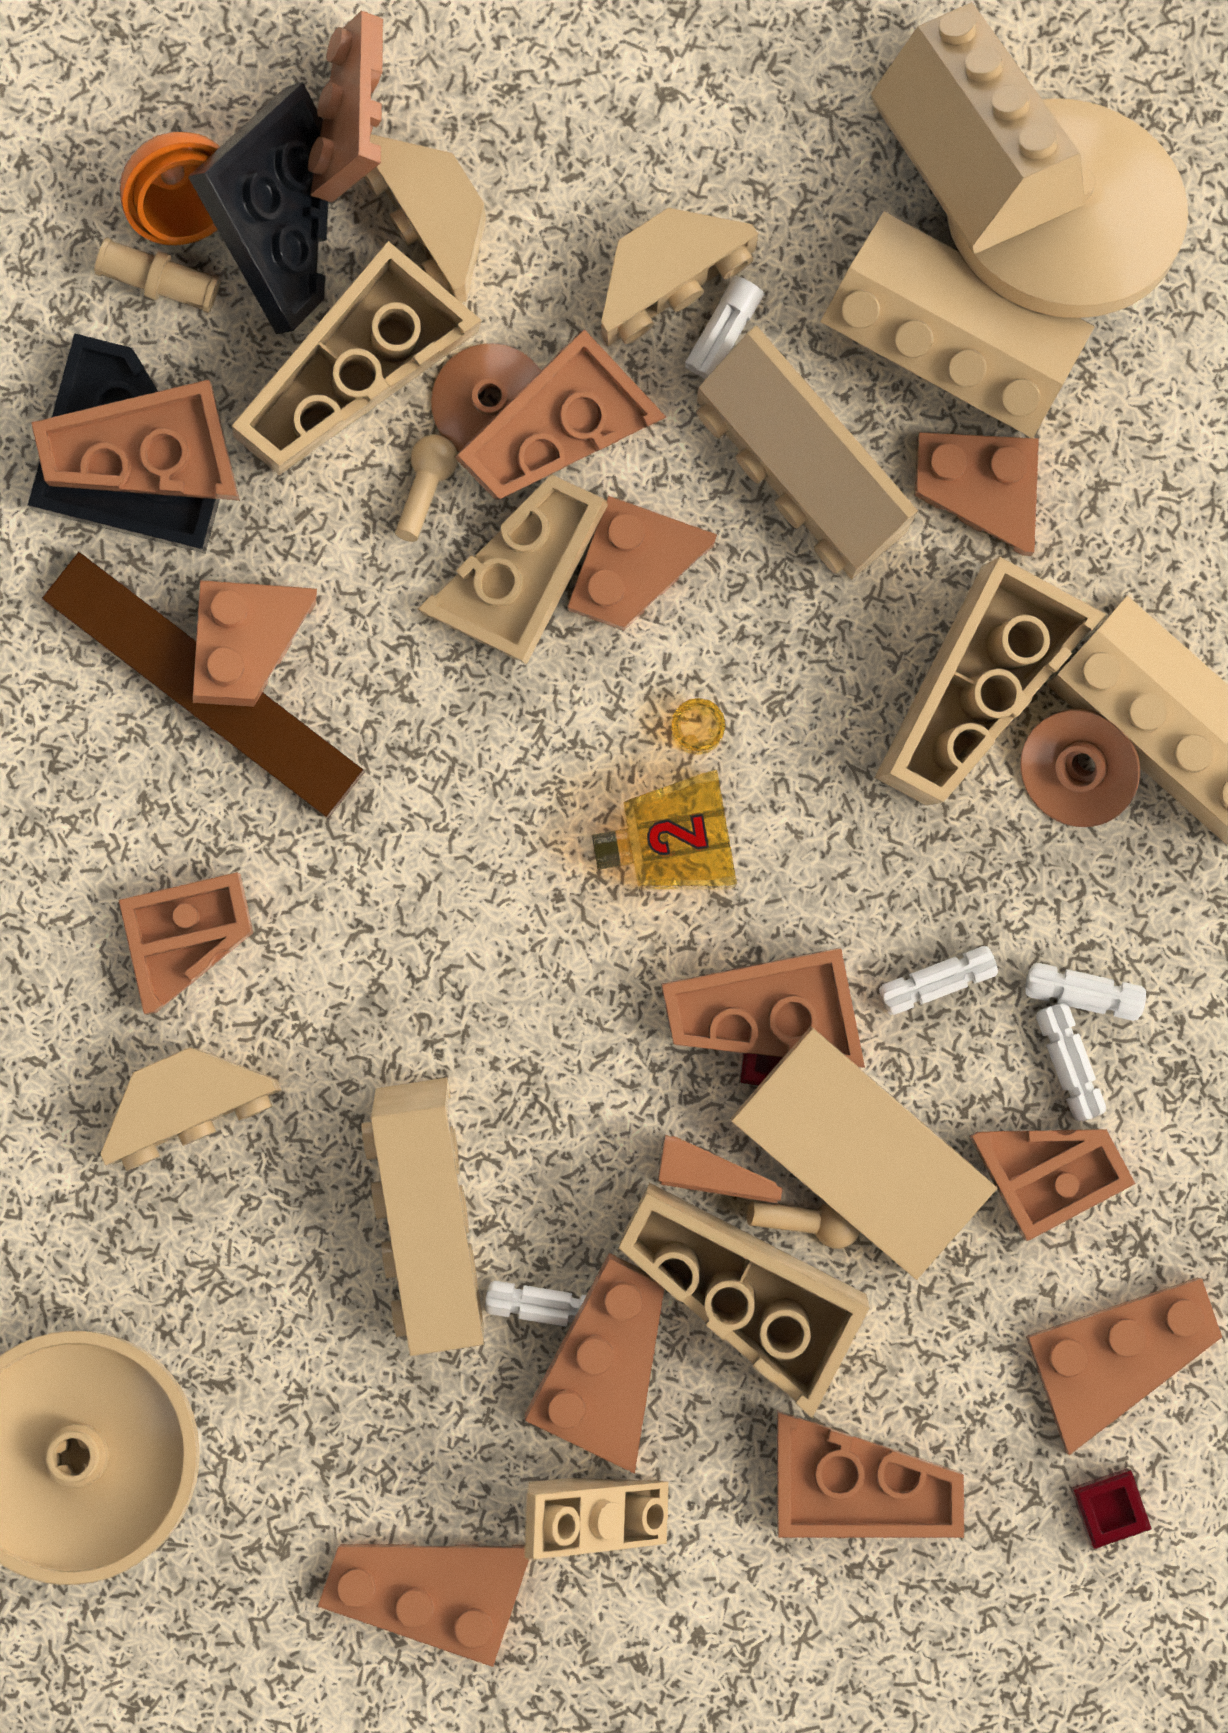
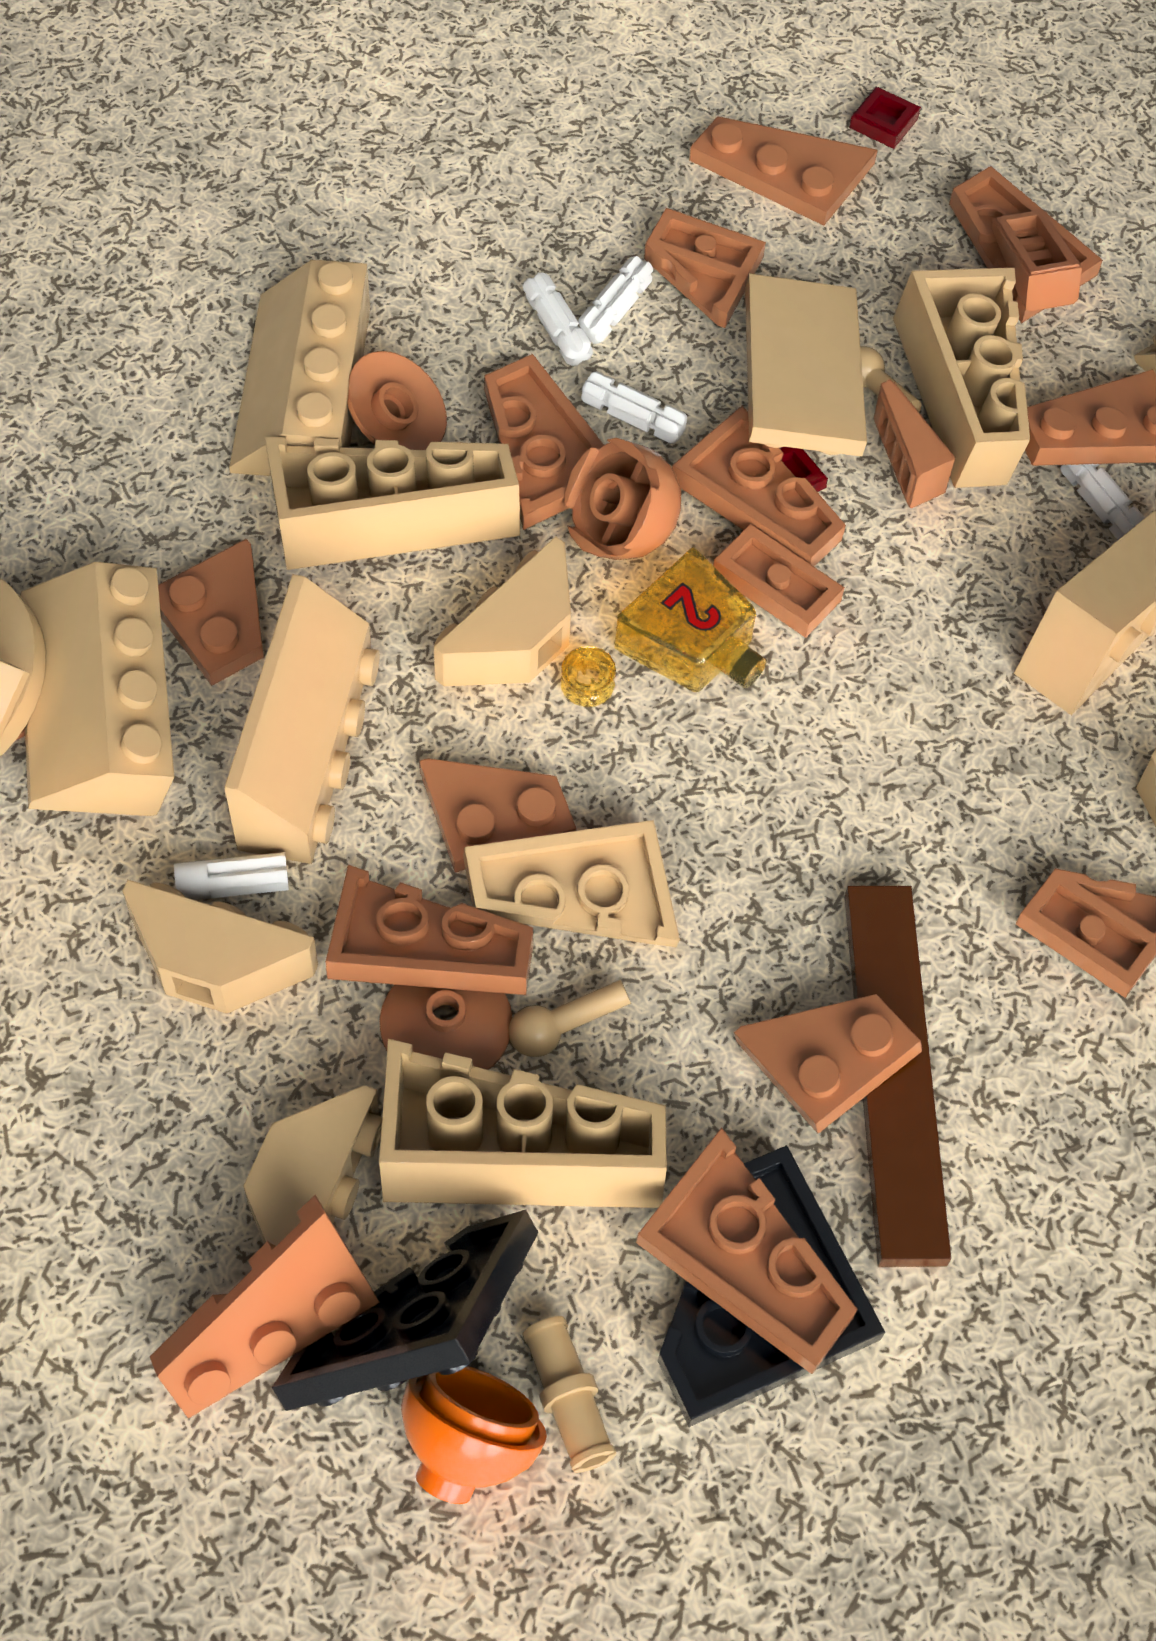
camera: 130 degrees left, 25 degrees down
none -> tan slope [434,536,571,686]
none -> nougat wing [484,354,604,530]
none -> nougat cylinder [565,438,681,560]
none -> nougat plate [712,524,845,638]
none -> nougat slope [991,210,1082,311]

